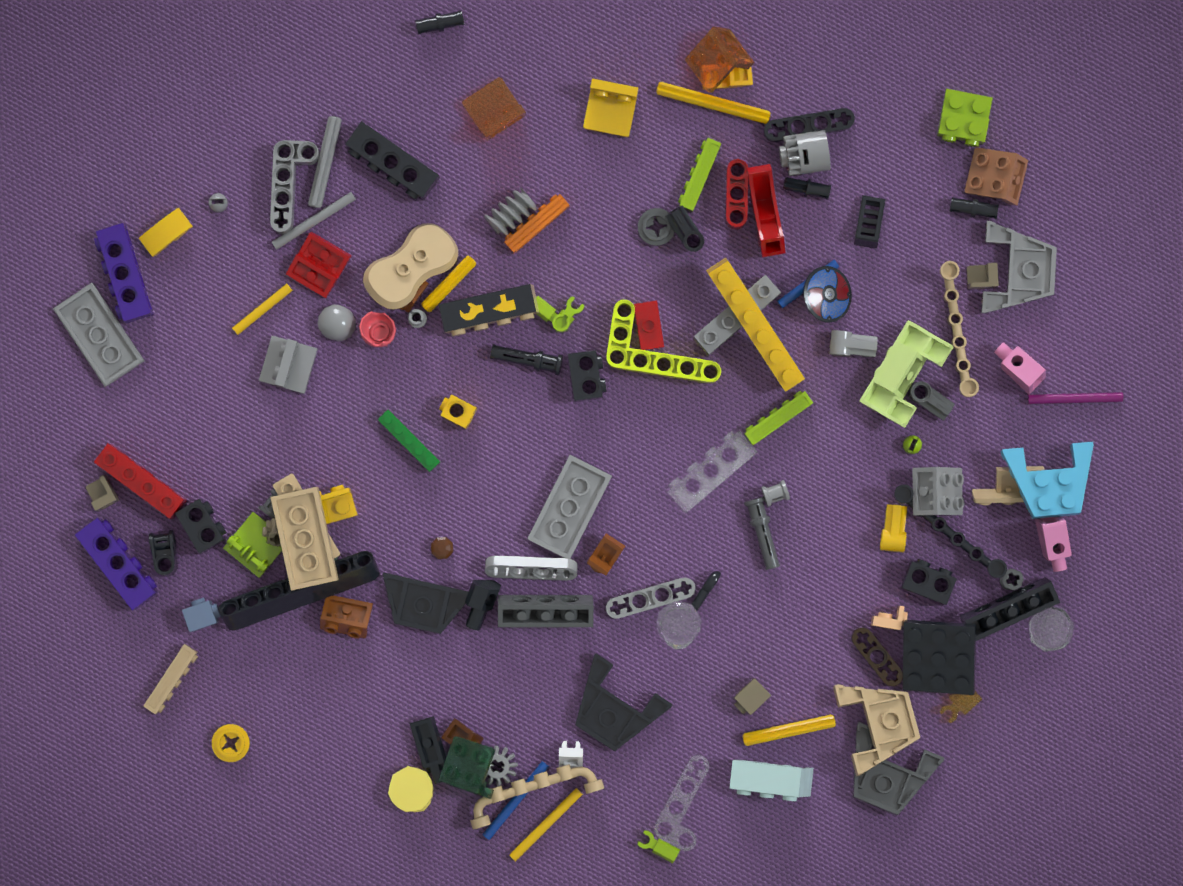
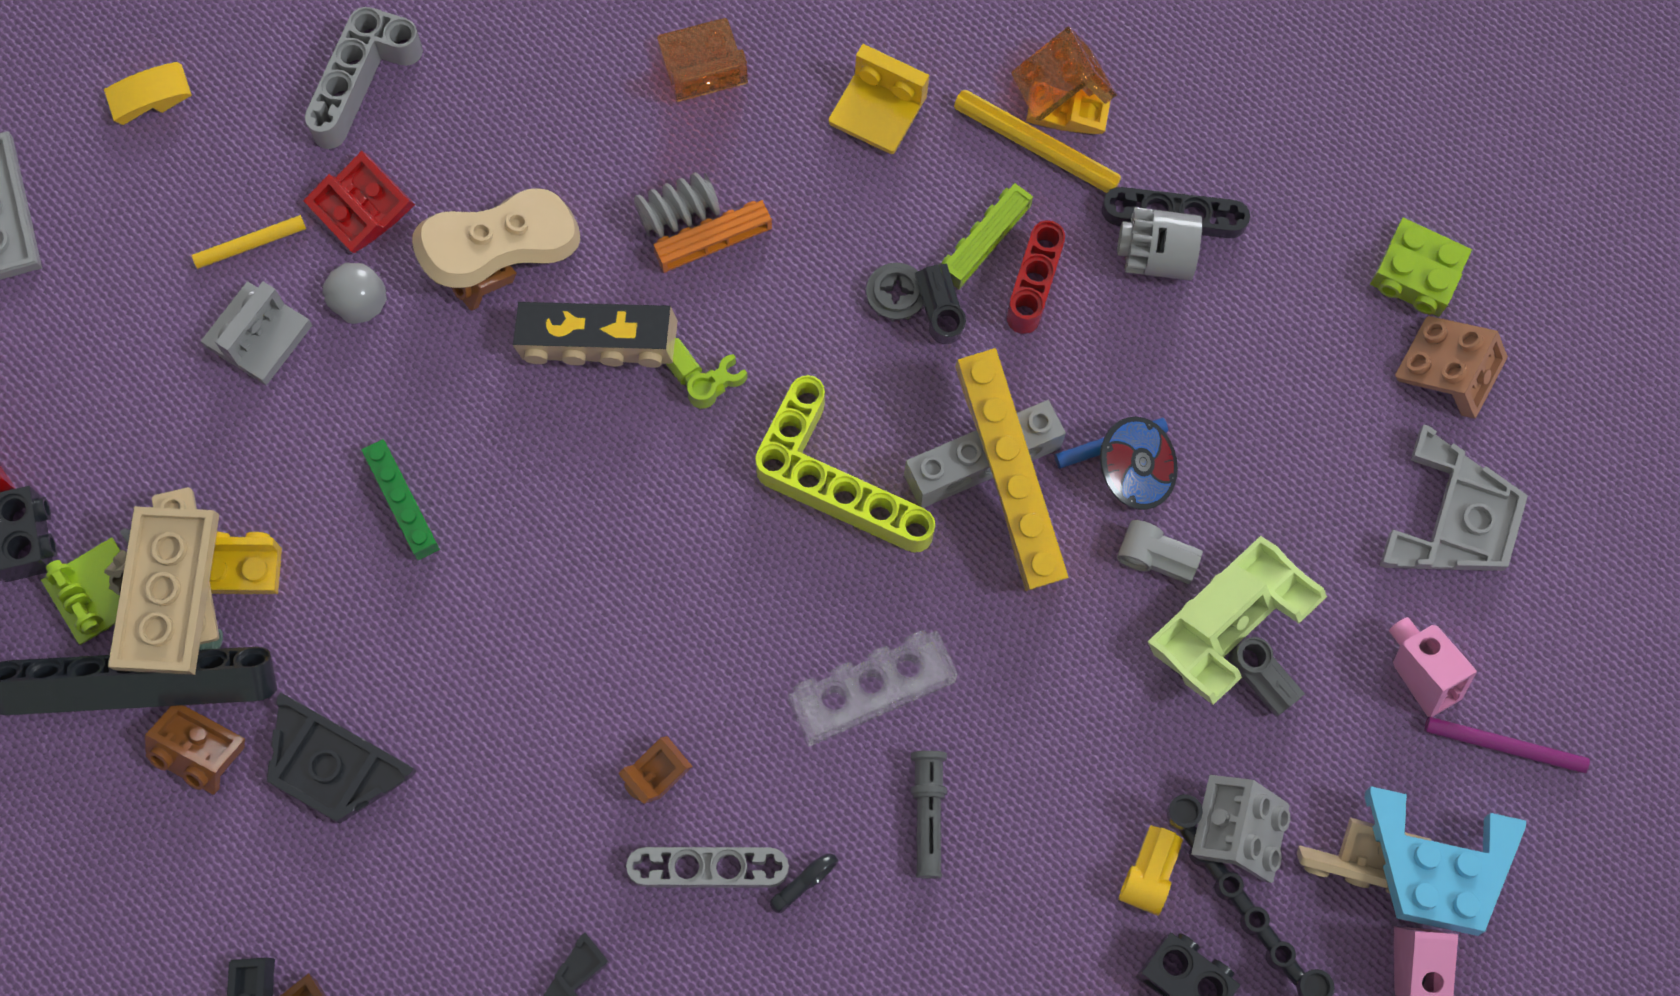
camera: 10 degrees right, 15 degrees down
dark purple brick [94,223,154,323] -> none
light grey hinge [208,193,228,213] -> none
light grey bar [272,192,356,250] -> none
light grey axle [308,116,342,208] -> none
black brick [345,121,440,201] -> none
coral hair [359,311,396,347] -> none
light grey pin [408,309,427,328] -> none
yellow axle [421,256,476,313] -> none
reddish brown tile [431,537,454,559] -> none
yellow brick [439,394,477,430] -> none
black piece [465,580,501,631] -> none
light grey beam [485,556,578,581] -> none
black pin [490,344,563,376] -> none
dark grey brick [498,595,594,627] -> none
light grey plate [527,455,612,559] -> none
black brick [568,350,607,402] -> none
red plate [634,300,664,350] -> none
clear hat [656,601,702,650] -> none
lime piece [744,391,813,446] -> none
red arch [747,164,786,257] -> none
light grey bush [761,480,790,507] -> none
black axle [783,177,831,200] -> none
black slope [854,195,886,248] -> none
lime hinge [903,435,922,454] -> none
tan bar [940,261,979,397] -> none
black pin [950,197,999,219] -> none
dark tan panel [966,263,999,290] -> none

